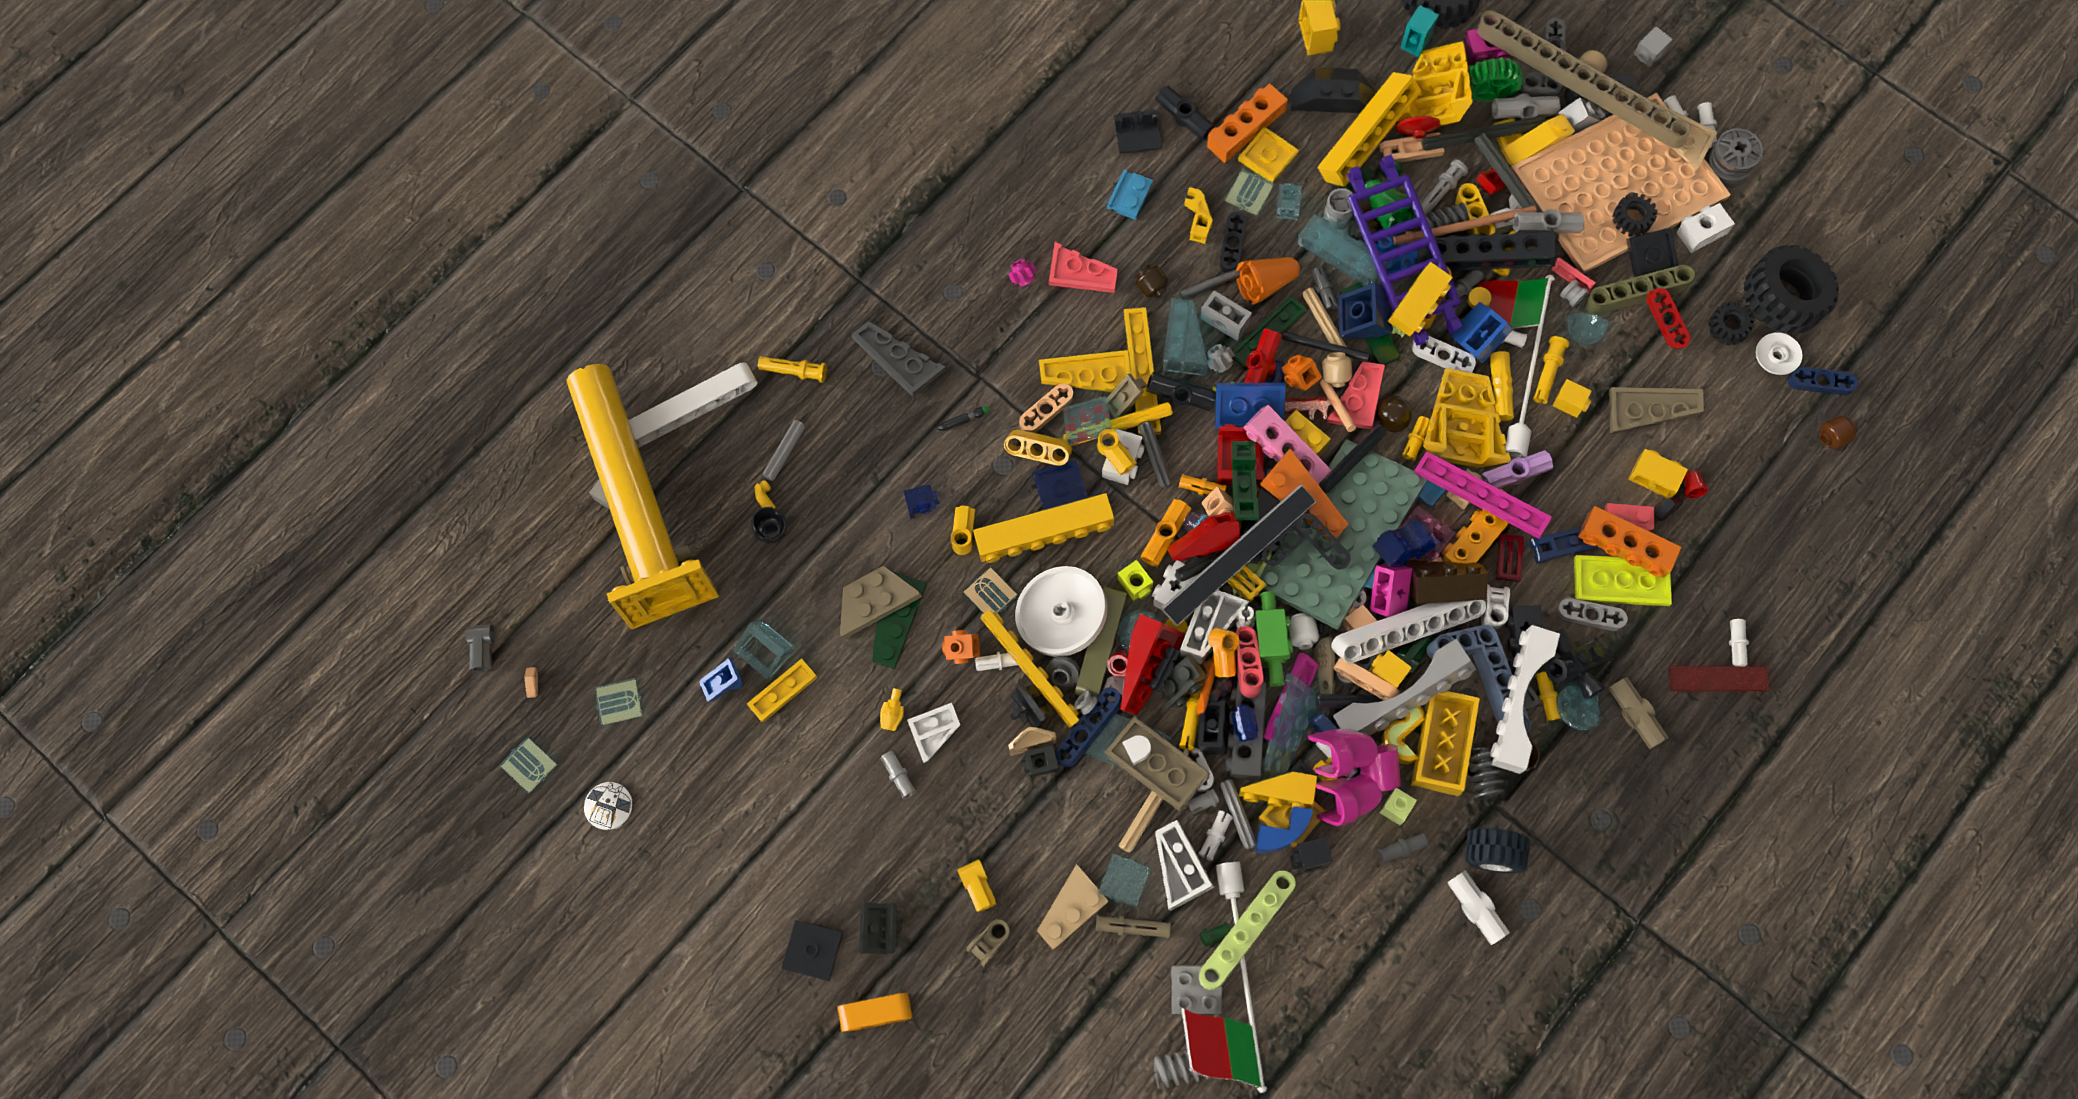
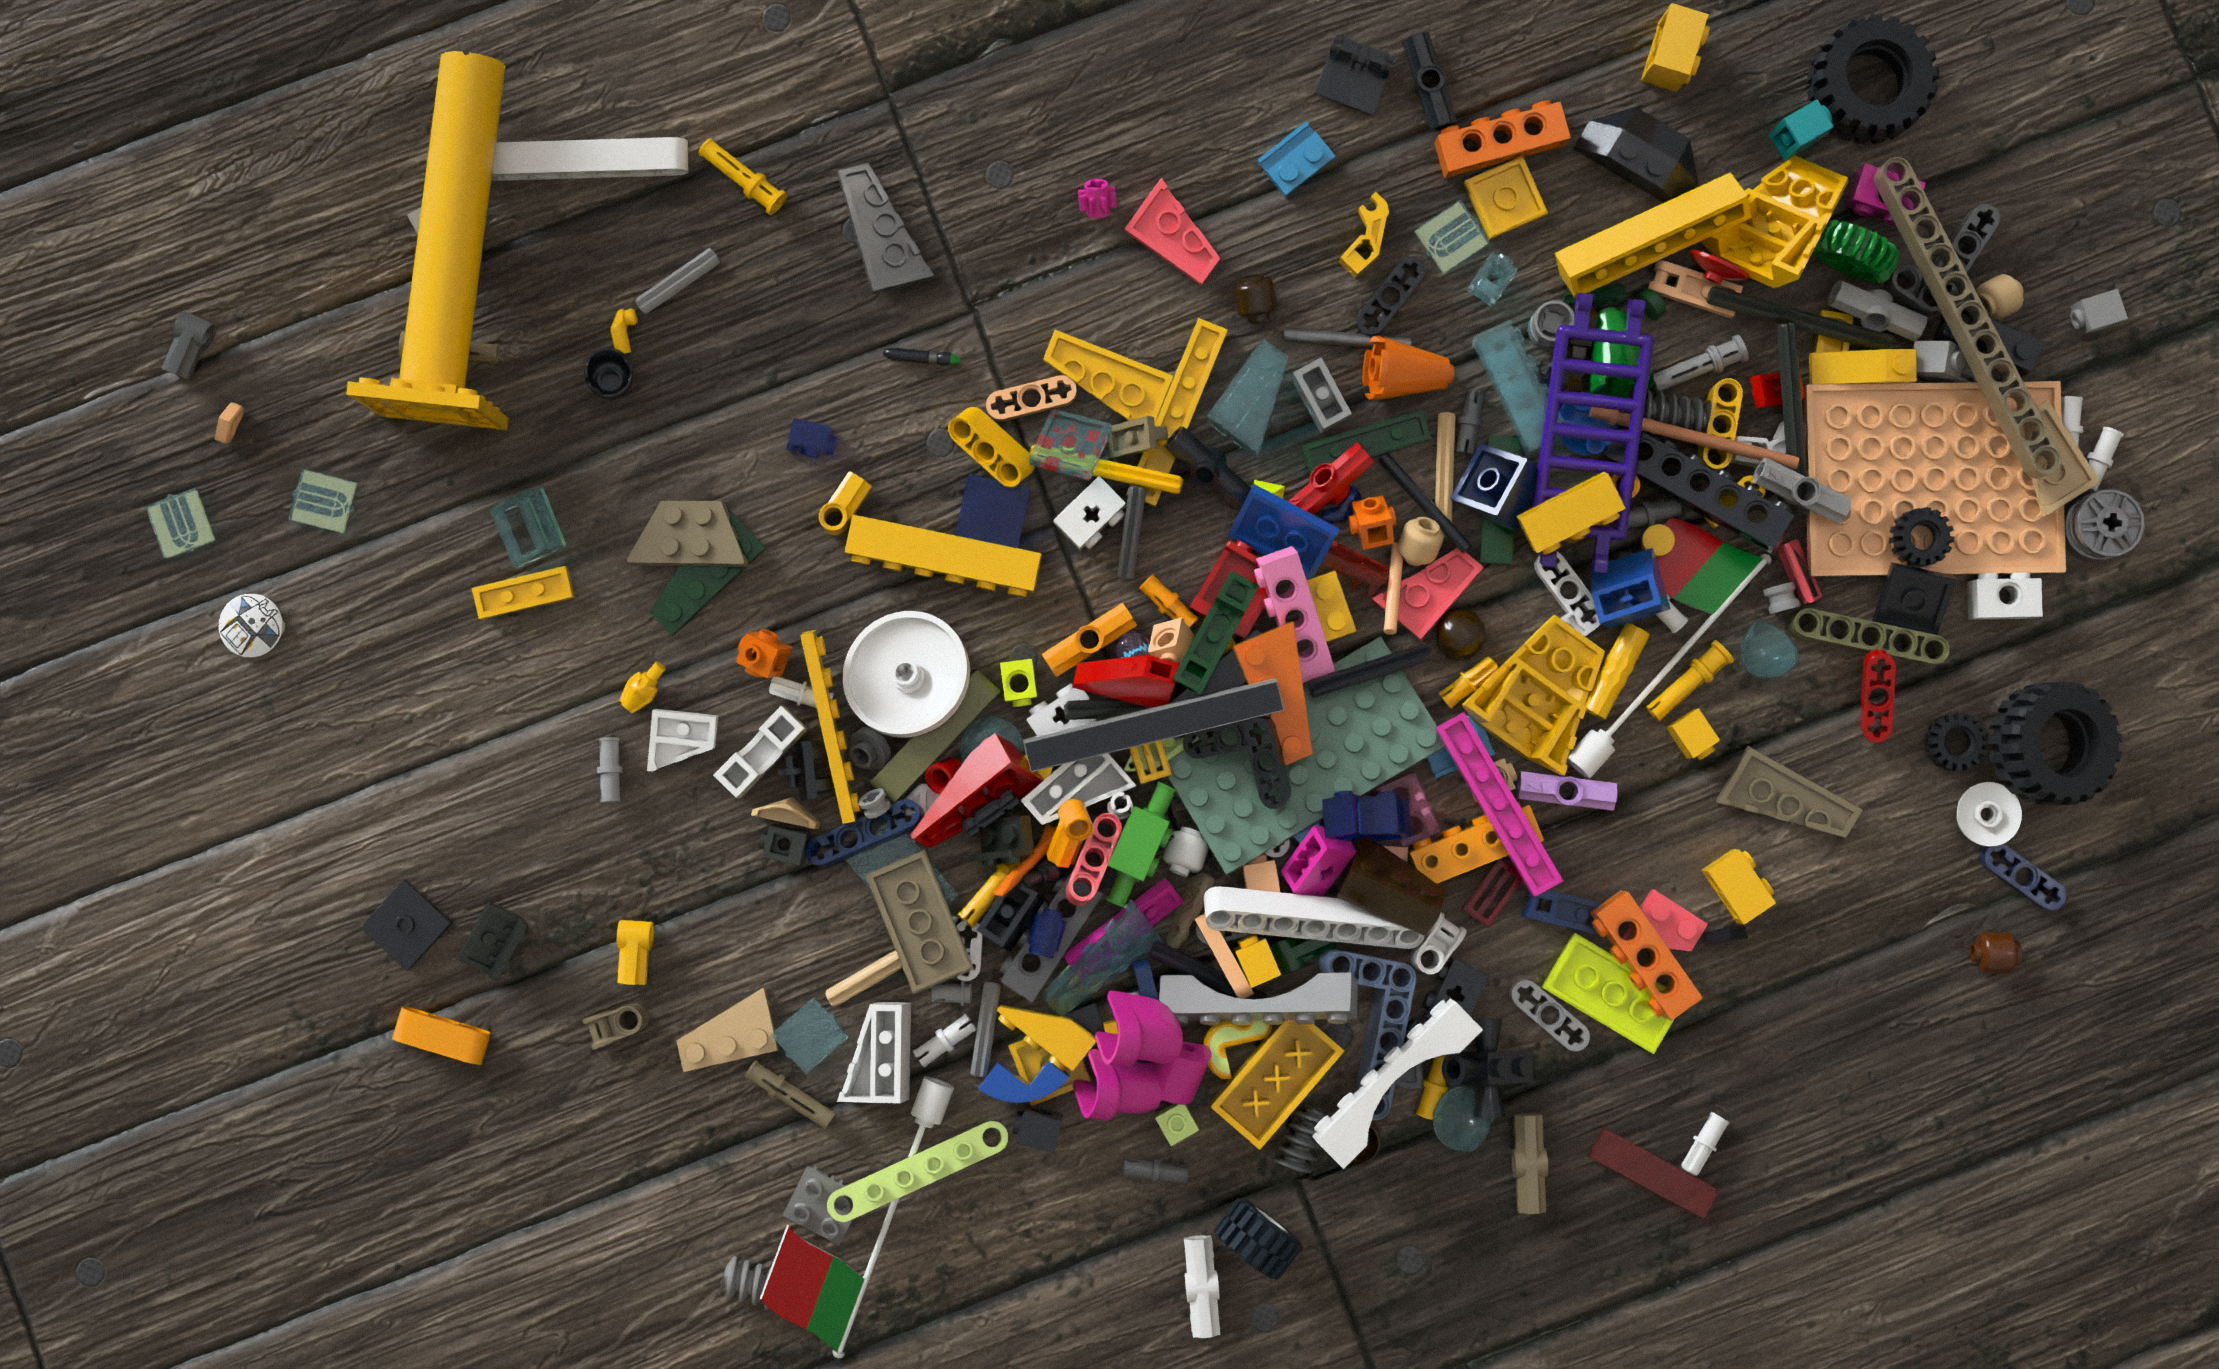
camera: 25 degrees right, 15 degrees up
slope [699,658,742,702] -> none
piece [963,567,1018,614] -> none
yellow piece [1097,429,1137,476] -> none
white tile [1122,735,1151,765] -> none
dark green pin [1200,922,1231,948] -> none
light grey gear [1206,344,1235,372] -> none
red piece [1683,471,1709,499] -> none
none -> white arch [713,706,808,798]

